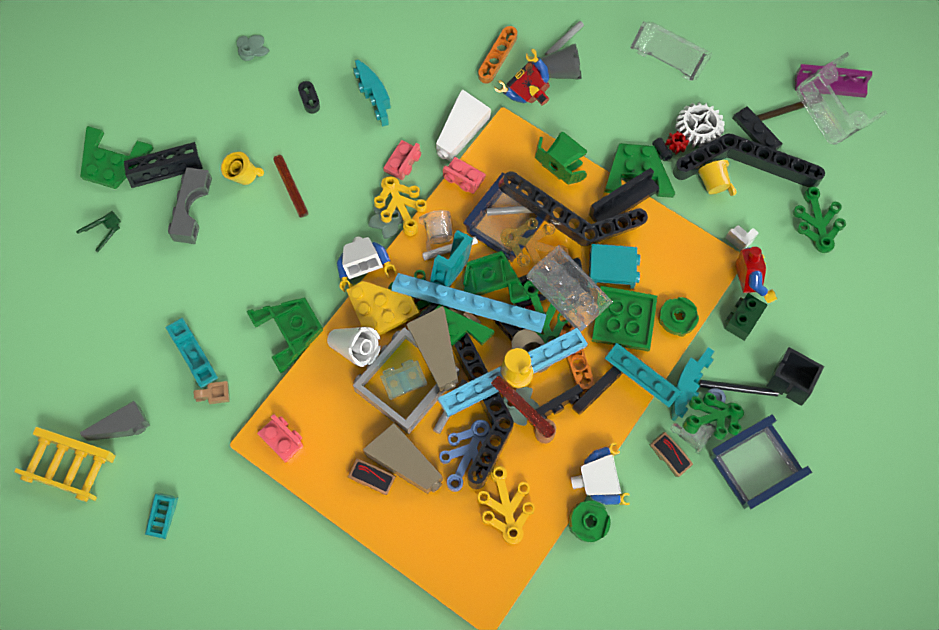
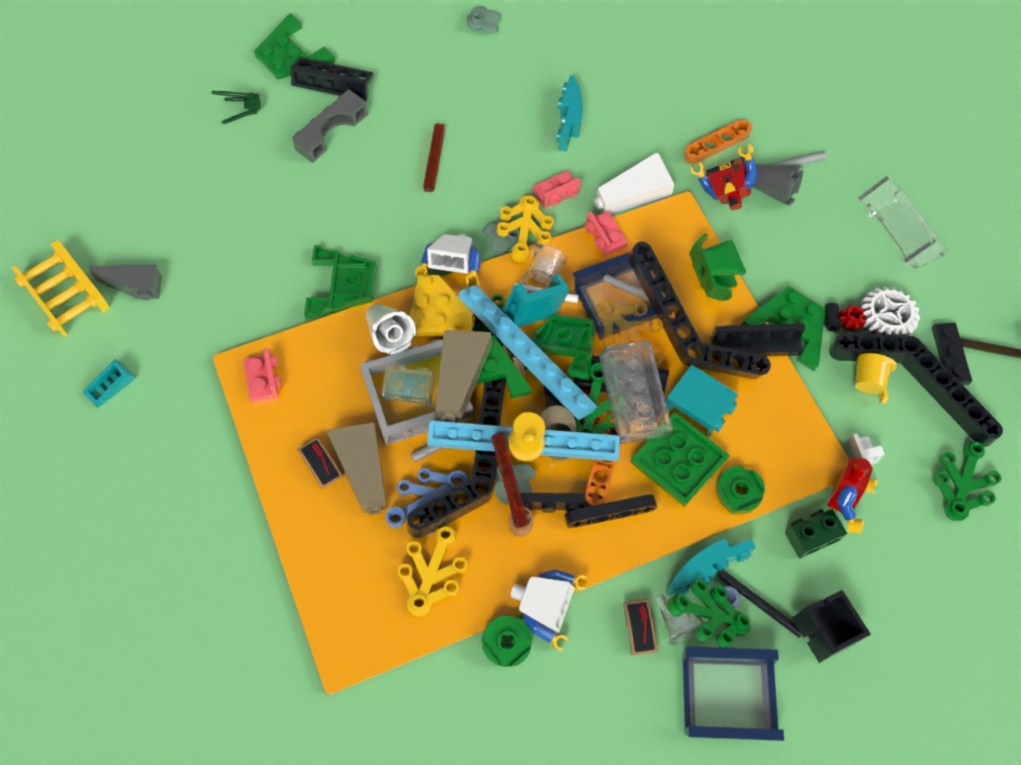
camera: 30 degrees right, 5 degrees down
teal slope [165,317,218,388] -> none
medium nougat plate [194,381,230,404] -> none
yellow hat [221,152,264,185] -> none
black beam [298,81,320,114] -> none
teal fence [605,343,683,408] -> none

